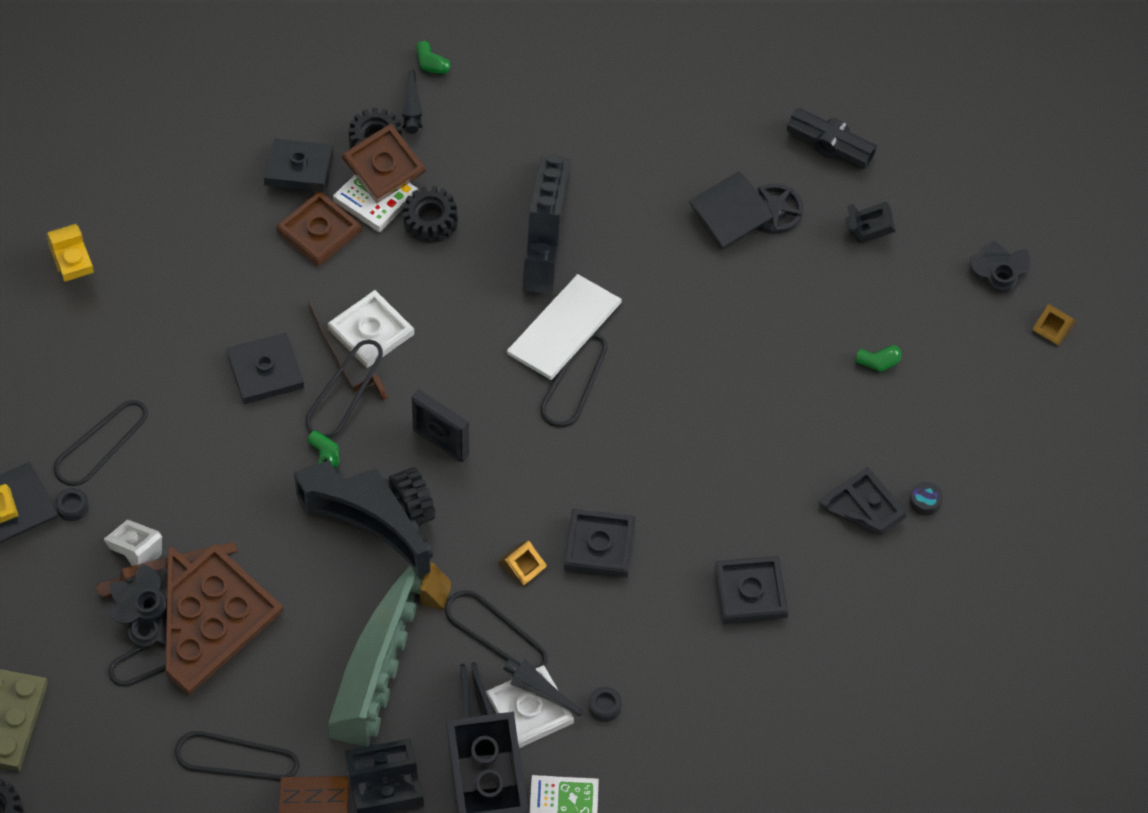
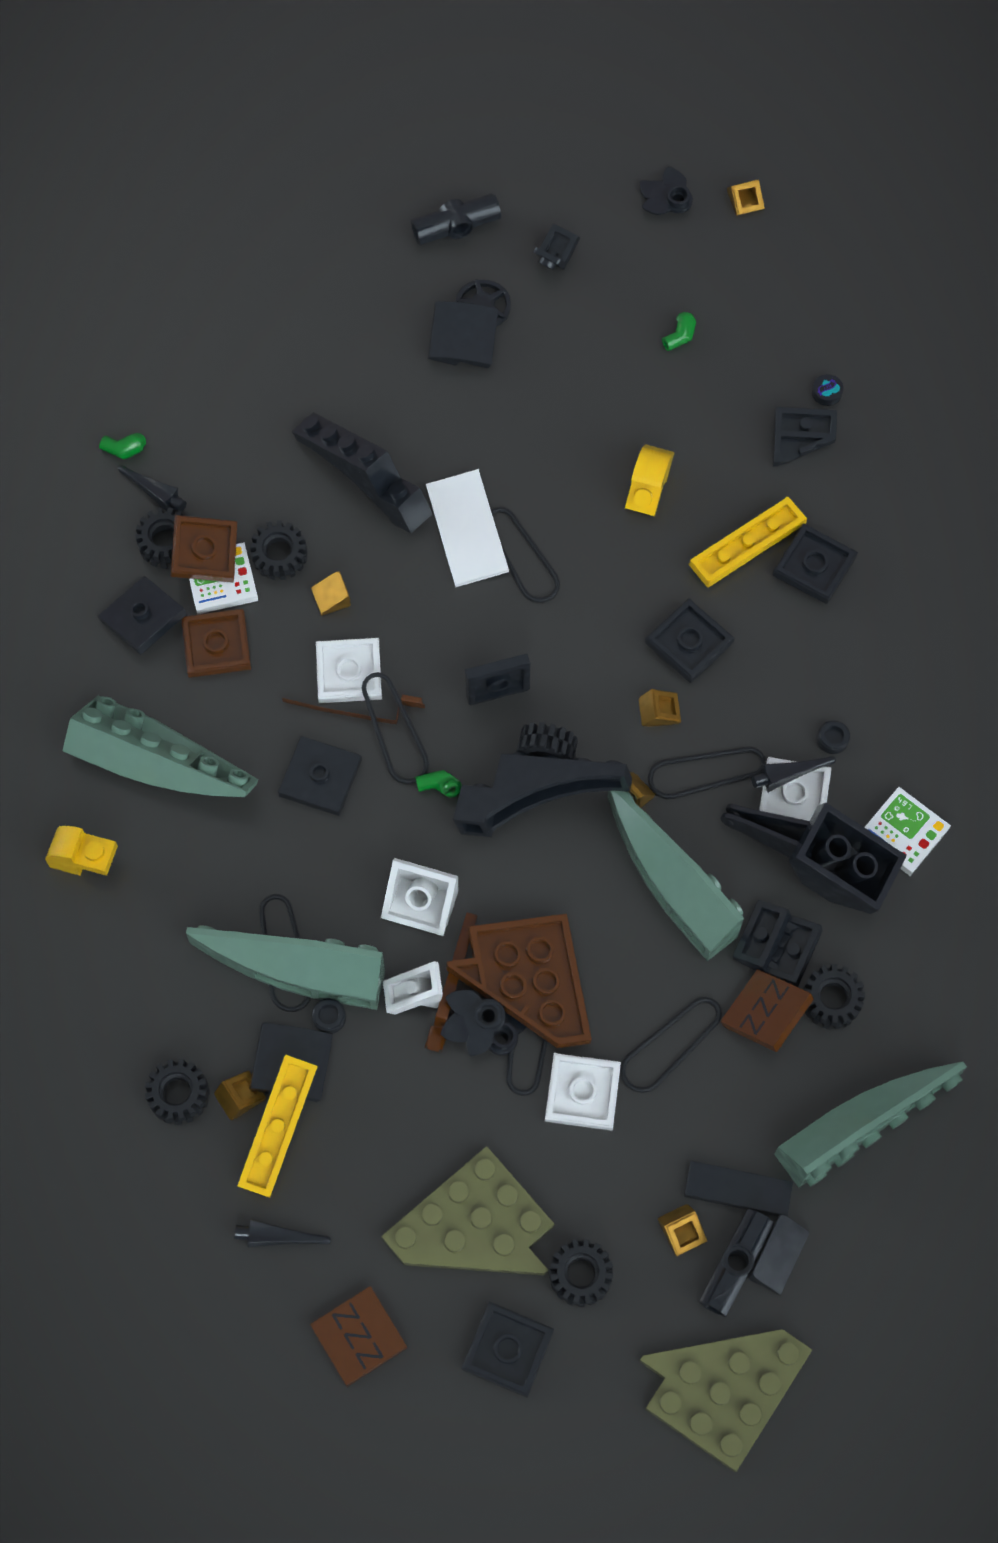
camera: 50 degrees left, 10 degrees up
none -> sand green wedge [62,695,258,797]
none -> sand green wedge [186,925,385,1010]
none -> slope [311,571,351,616]
none -> white slope [381,858,459,936]
none -> white tile [545,1053,621,1131]
none -> yellow brick [625,444,674,516]
none -> yellow plate [689,497,807,588]

